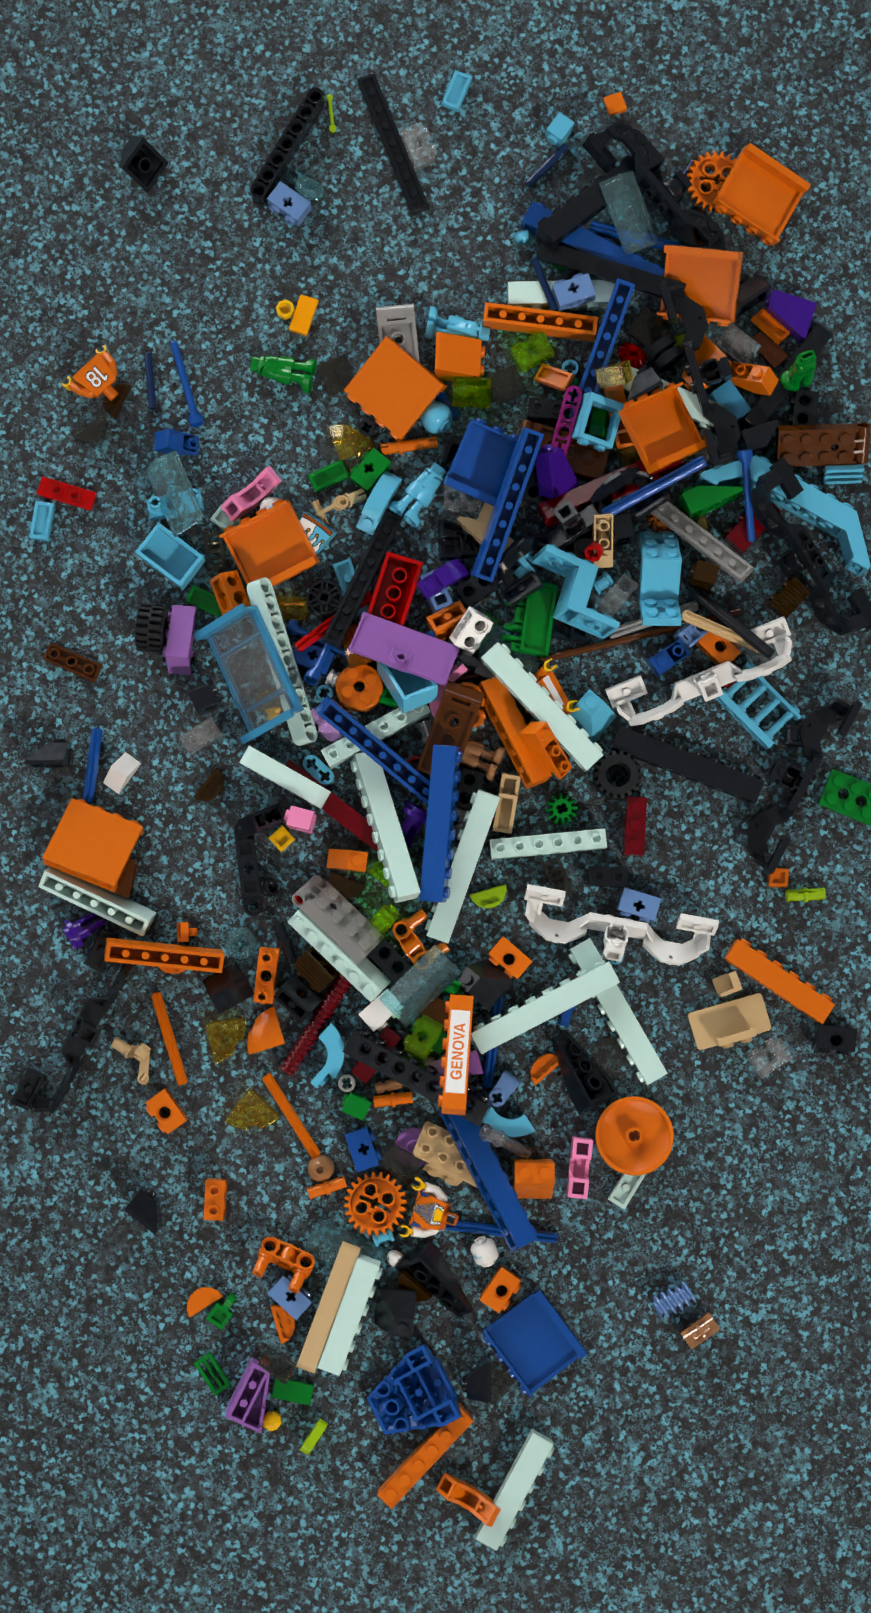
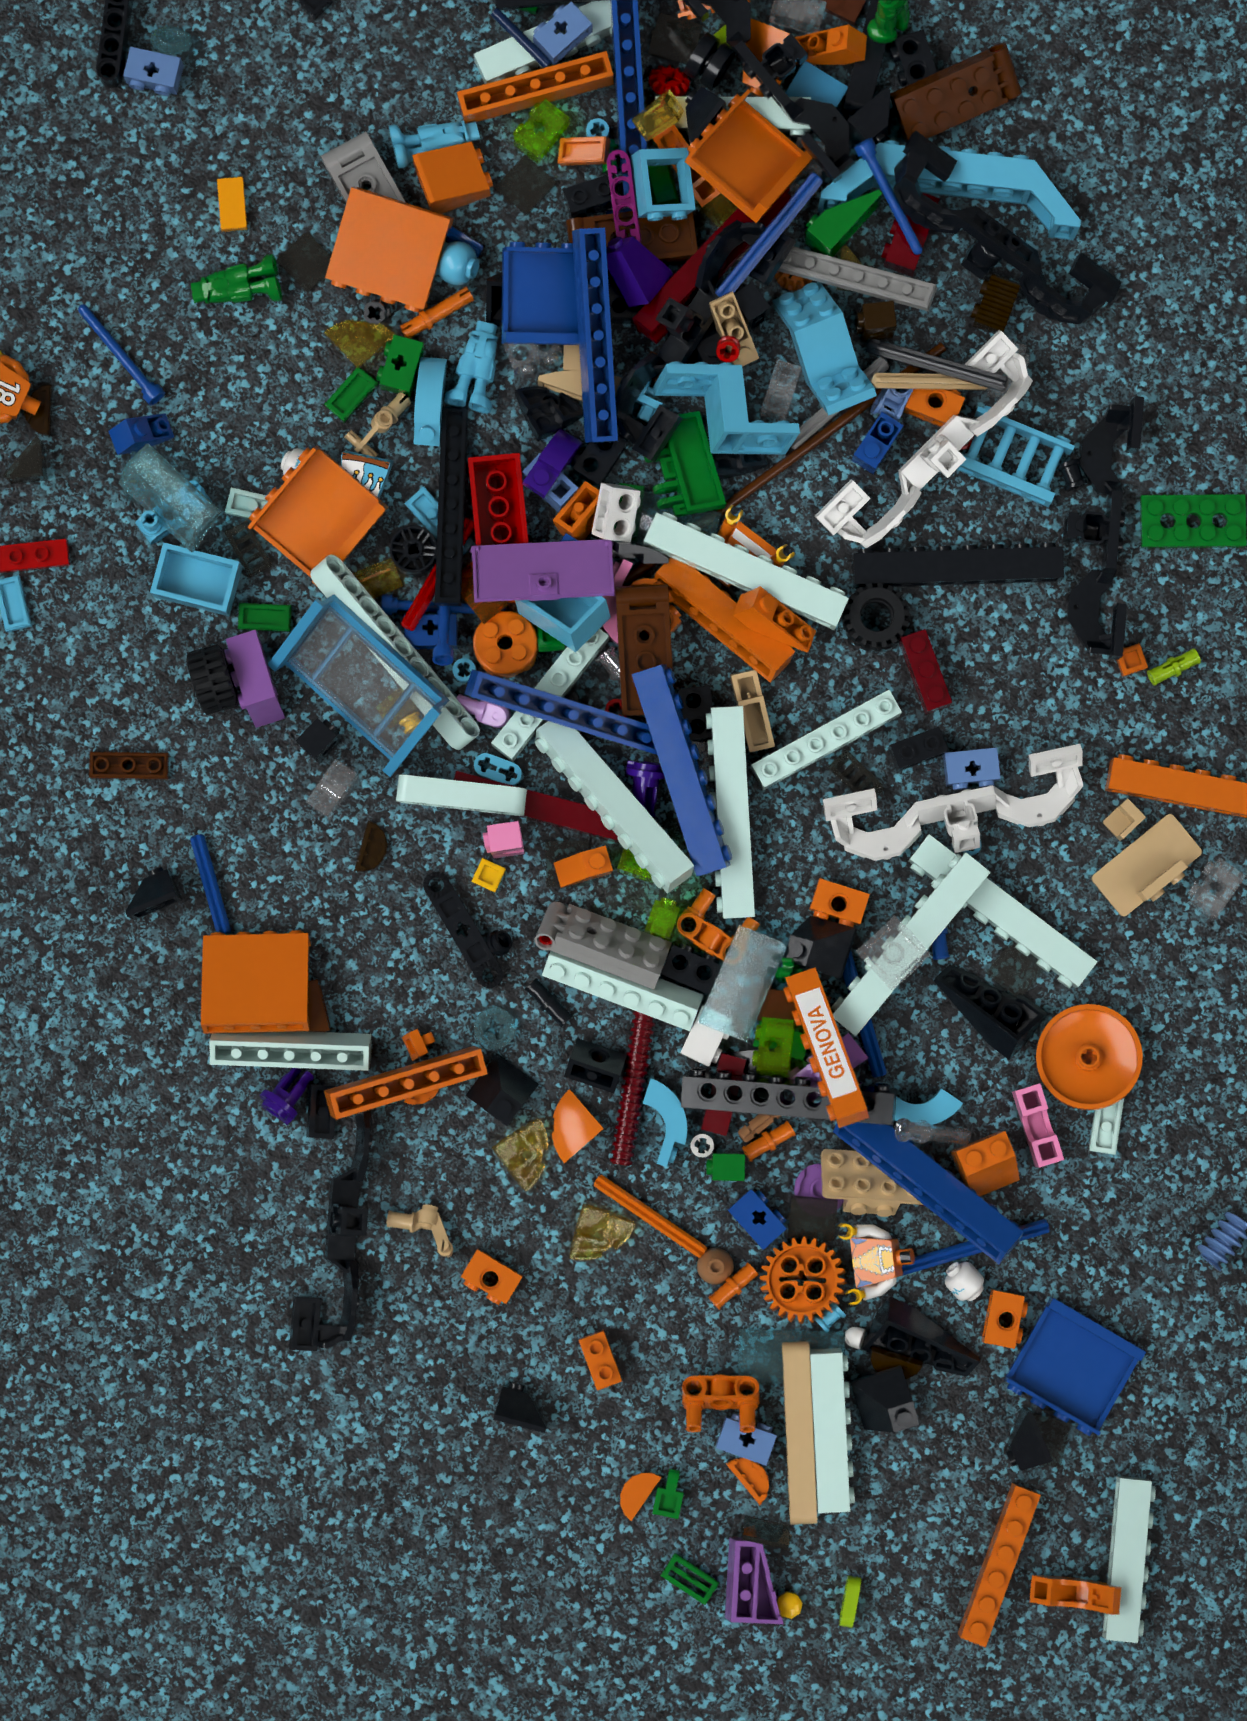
camera: 20 degrees left, 0 degrees up
white slope [103,752,142,794] -> none
dark blue bar [144,353,157,410] -> none
orange axle [151,992,188,1086] -> none
orange brick [209,570,250,615] -> none
bright pink arch [220,466,282,521] -> none
black brick [238,803,285,838] -> none
orange piece [253,946,280,1004] -> none
green tile [272,1377,314,1405] -> none
yellow tile [276,300,295,320] -> none
dark brown brick [292,946,339,993] -> none
white bush [325,669,341,688] -> none
dark brown tile [329,872,366,898] -> none
blue wedge [366,1344,461,1435] -> none
clear neon green brick [452,376,491,409] -> none
medium nougat piece [461,740,506,781] -> none
lime tile [469,884,507,909] -> none
medium blue piece [488,1069,521,1107] -> none
orange tile [530,1054,559,1086] -> none
green gear [545,793,578,826] -> none
medium azure slope [570,689,617,743] -> none
medium azure bush [592,571,614,596] -> none
medium azure tile [823,464,864,485] -> none
none -> clear panel [856,915,931,990]

